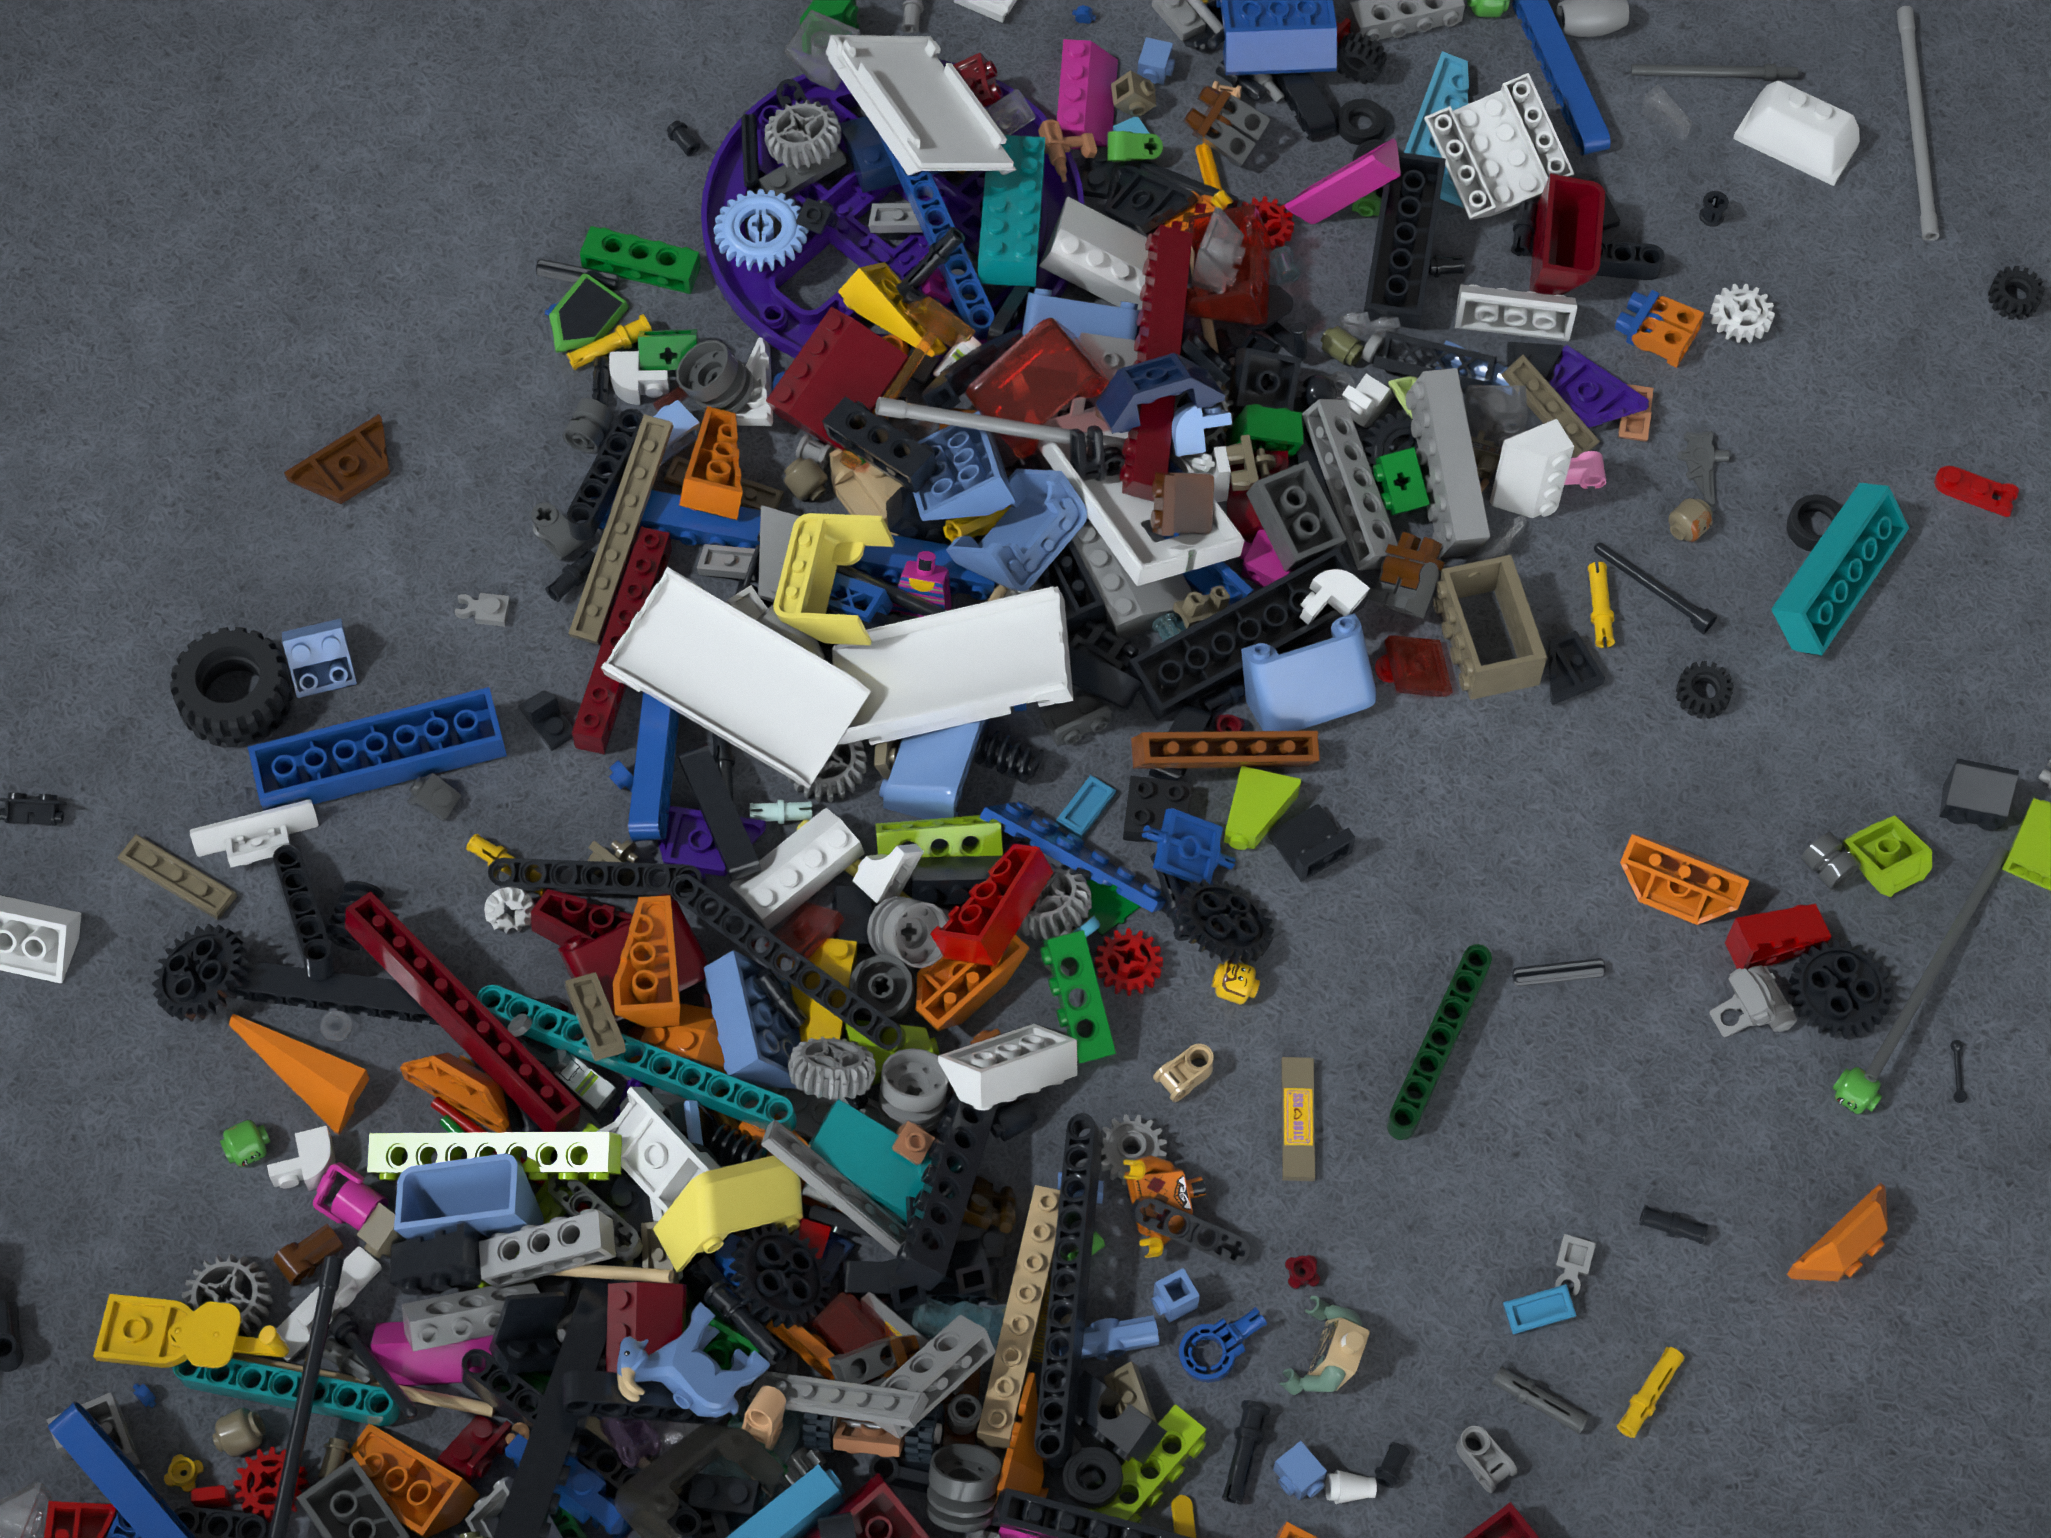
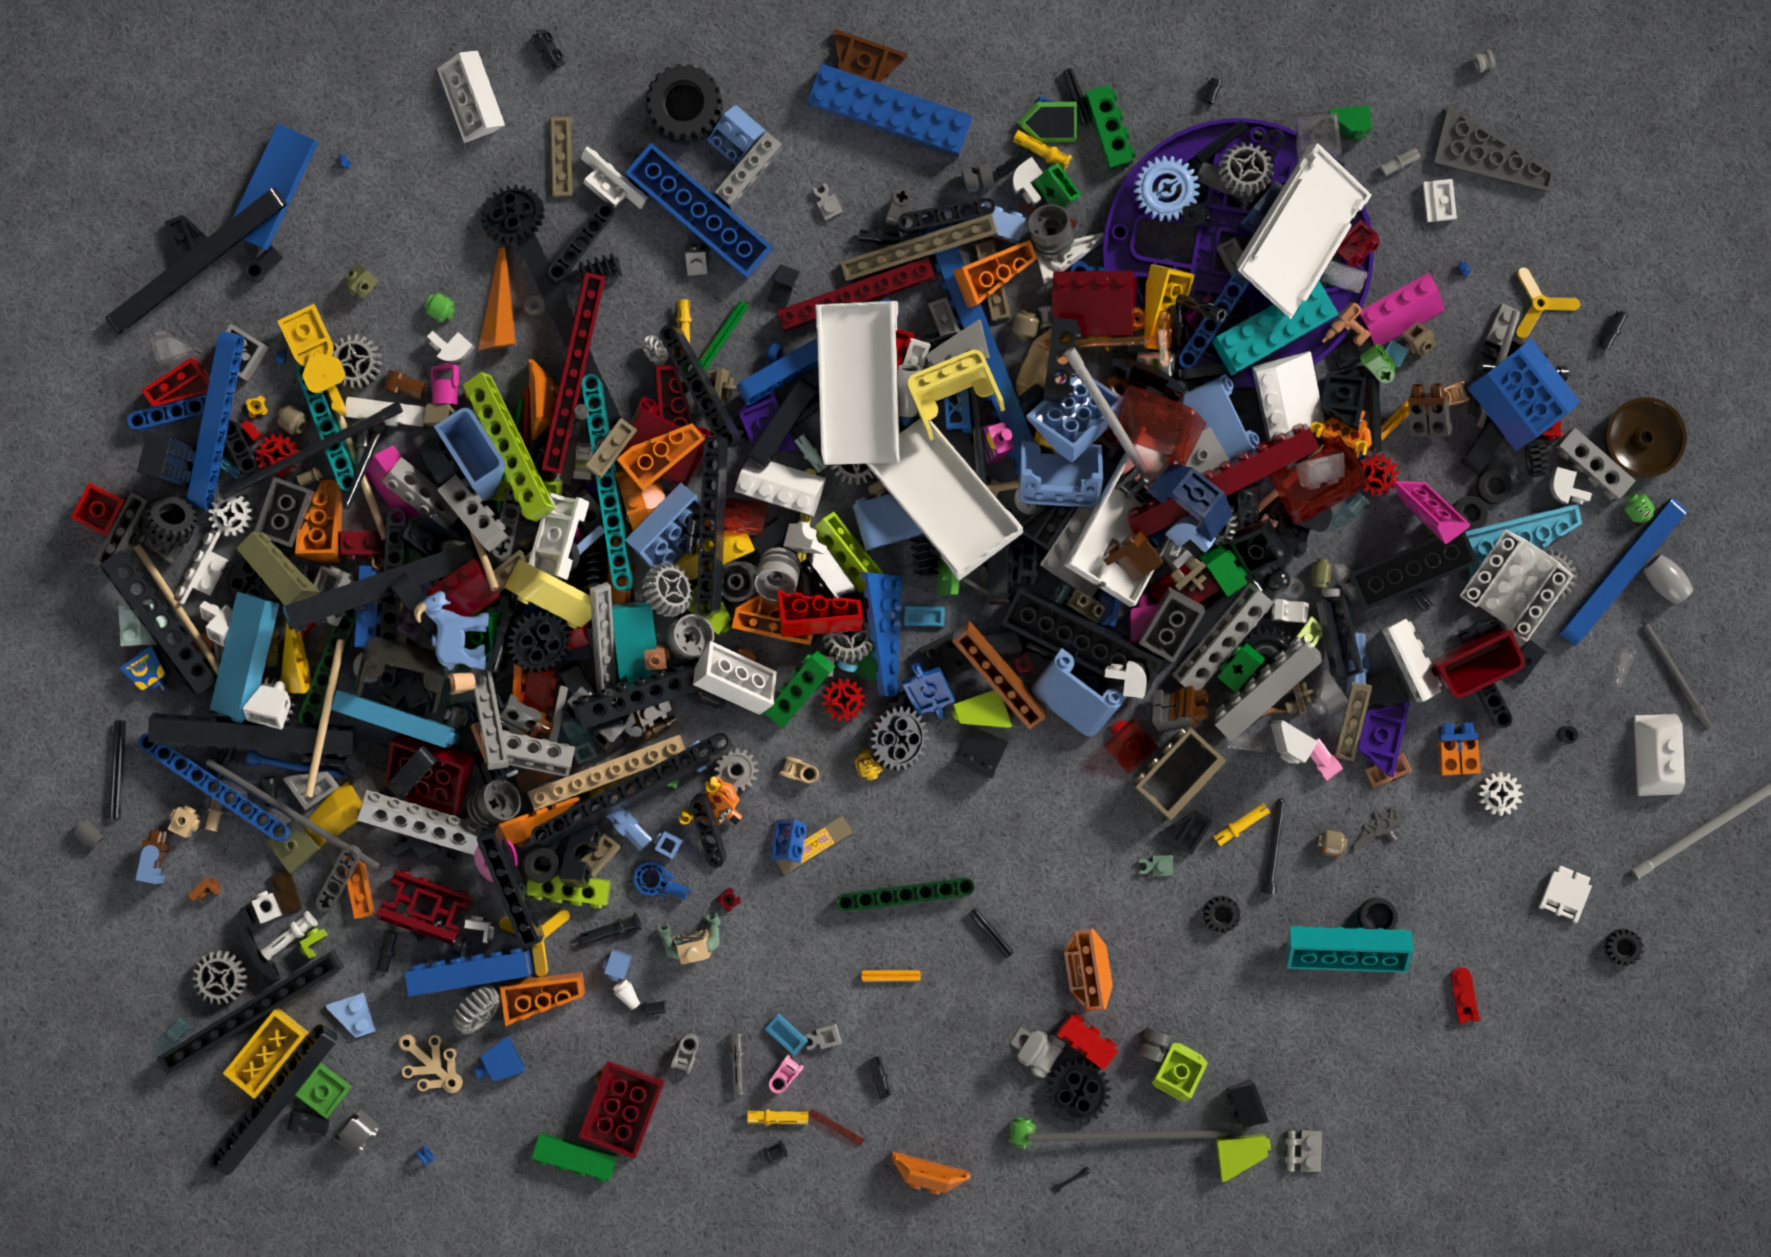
camera: 60 degrees right, 25 degrees up
dark grey brick [946,1394,982,1435] -> none
medium blue brick [1137,37,1175,85] -> none
none -> olive brick [342,263,379,298]
none -> green axle [690,301,748,374]
none -> light grey brick [715,131,782,208]
none -> black bush [763,1140,788,1164]
none -> bright pink piece [769,1054,804,1093]
none -> blue bracket [770,819,807,863]
none -> blue brick [808,63,972,157]
none -> clear red bar [808,1109,864,1146]
none -> light orange axle [861,970,920,982]
none -> bright green plate [937,555,959,596]
none -> sand green plate [1138,855,1174,876]
none -> white plate [1539,865,1592,923]
none -> white brick [1550,467,1592,504]

